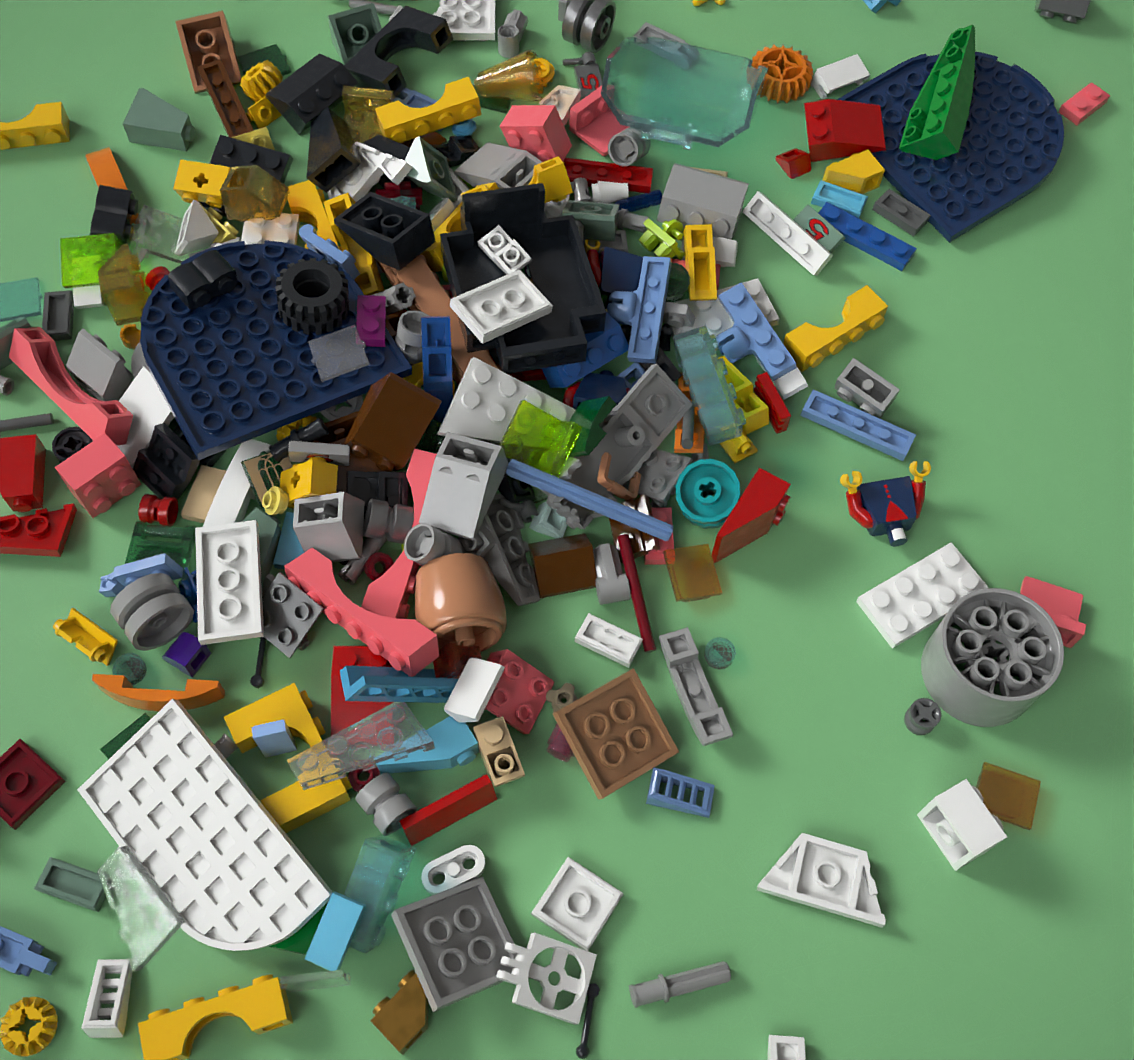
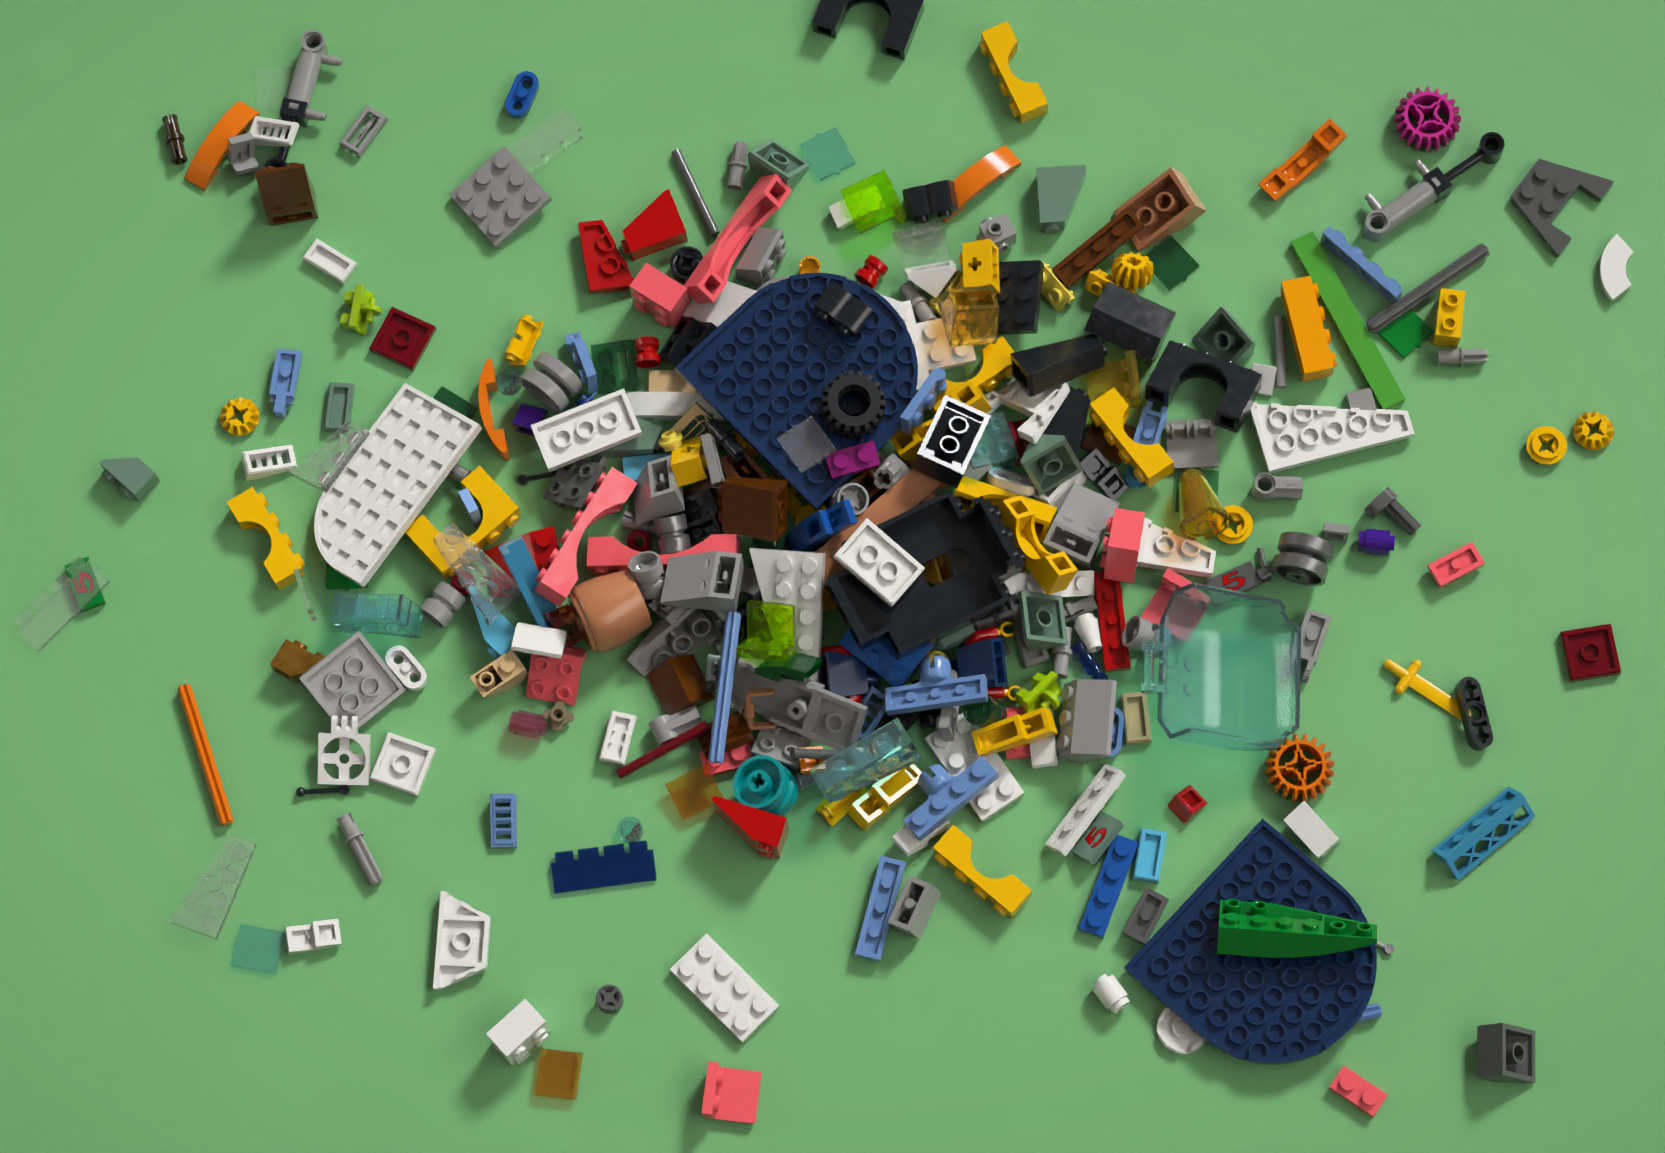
camera: 85 degrees right, 10 degrees up
dark grey tile [42,290,74,341] -> none
clear yellow slope [98,244,149,326] -> none
medium azure tile [305,891,366,973] -> none
red tile [399,774,497,846] -> none
white slope [478,225,532,275] -> none
medium nougat plate [552,668,679,800] -> none
light grey slope [659,627,733,746] -> none
red tile [753,372,791,434] -> none
red slope [804,99,886,162] -> none
yellow slope [822,150,885,194] -> none
torso [840,461,931,547] -> none
light grey wheel [921,588,1064,727] -> none
none -> clear blue windscreen [551,840,657,894]
none -> light grey brick [977,213,1017,253]
none -> white brick [1093,974,1130,1014]
none -> white tile [1157,1008,1205,1055]
none -> light grey hinge [1165,419,1218,469]

